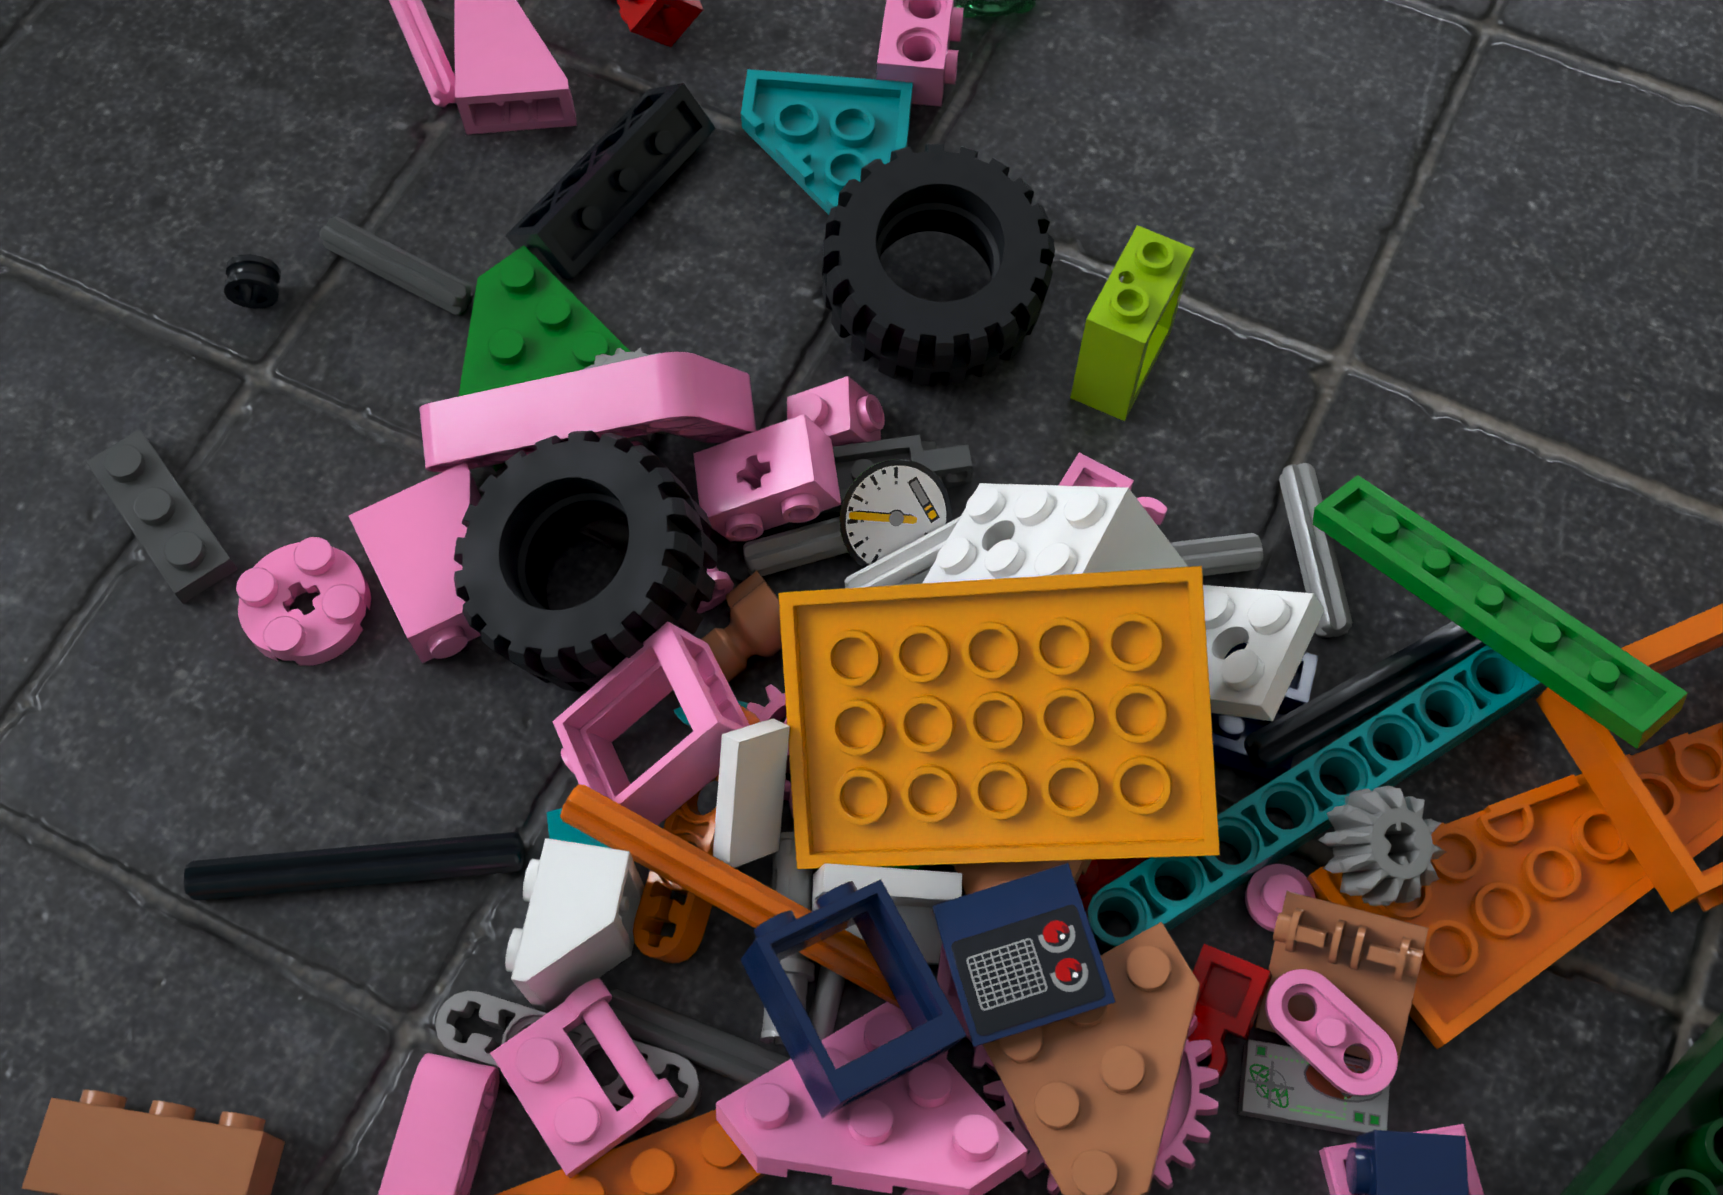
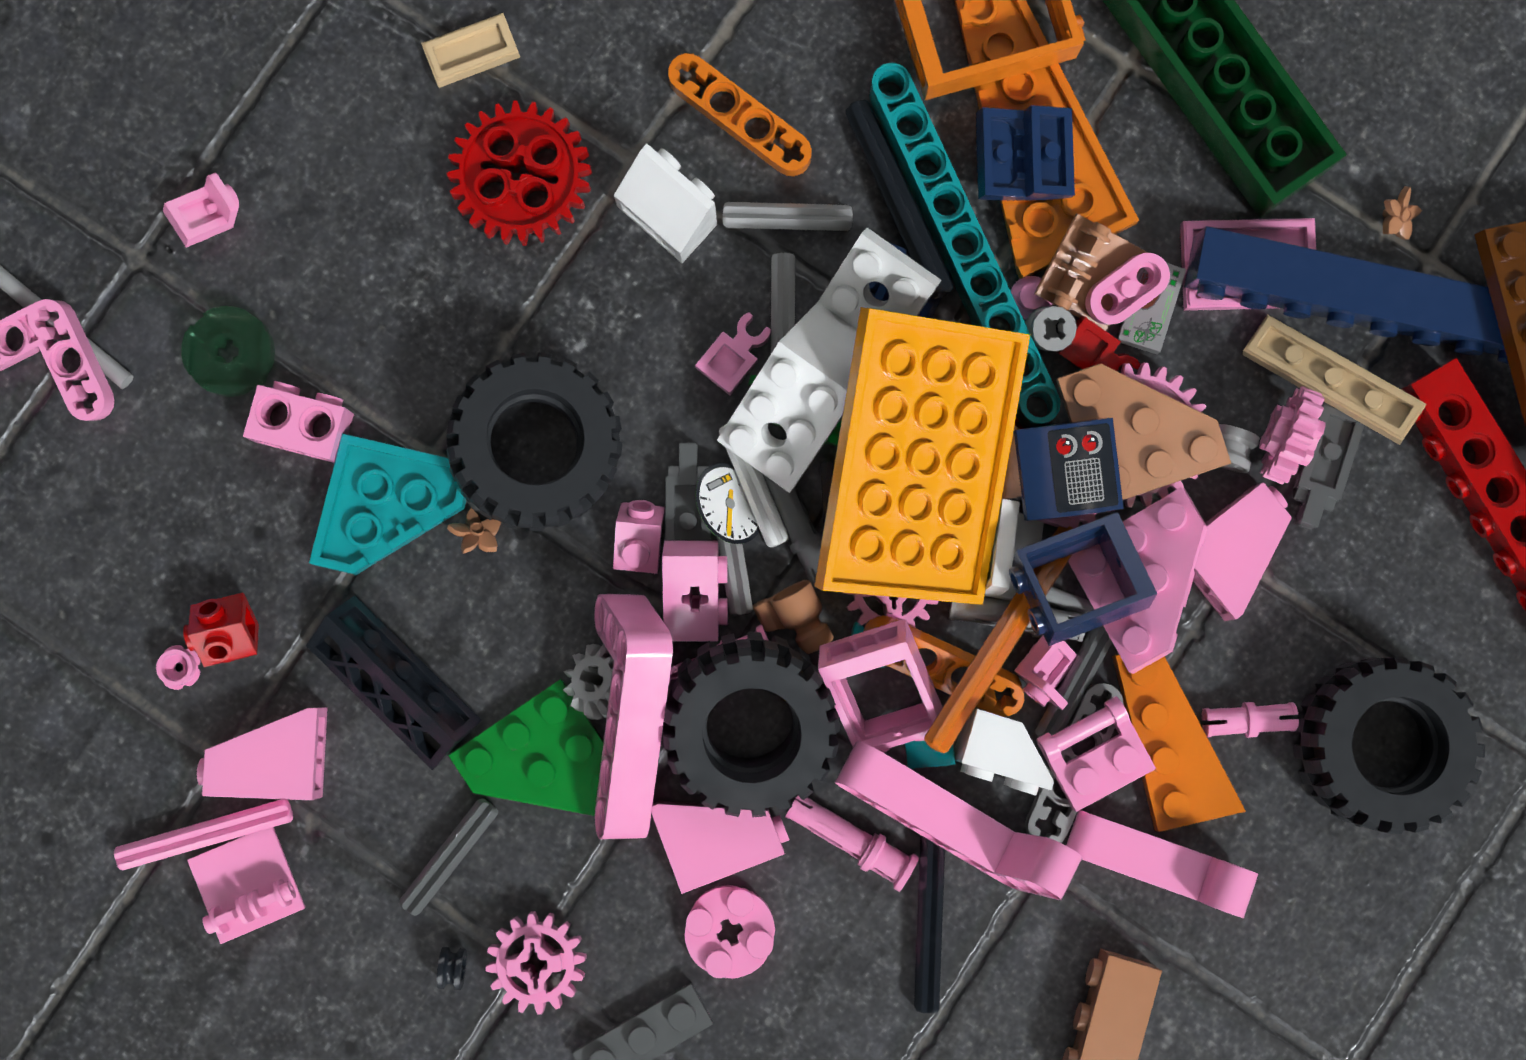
camera: 85 degrees left, 20 degrees up
white tile [713,718,790,868] -> none
lime window [1070,225,1195,421] -> none
green plate [1313,475,1688,749] -> none
light grey gear [1319,786,1446,906] -> none
none -> bright pink hinge [187,827,306,944]
none -> tan tile [421,13,520,88]
none -> red gear [447,100,592,246]
none -> nougat plant [447,508,501,554]
none -> bright pink gear [486,911,587,1015]
none -> white slope [614,144,717,263]
none -> orange beam [668,53,812,176]
none -> bright pink pin [785,795,919,892]
none -> bright pink beam [835,741,1082,900]
none -> dark blue slope [976,105,1075,200]
none -> bright pink bracket [1014,635,1078,710]
none -> light grey wheel [1025,306,1077,351]

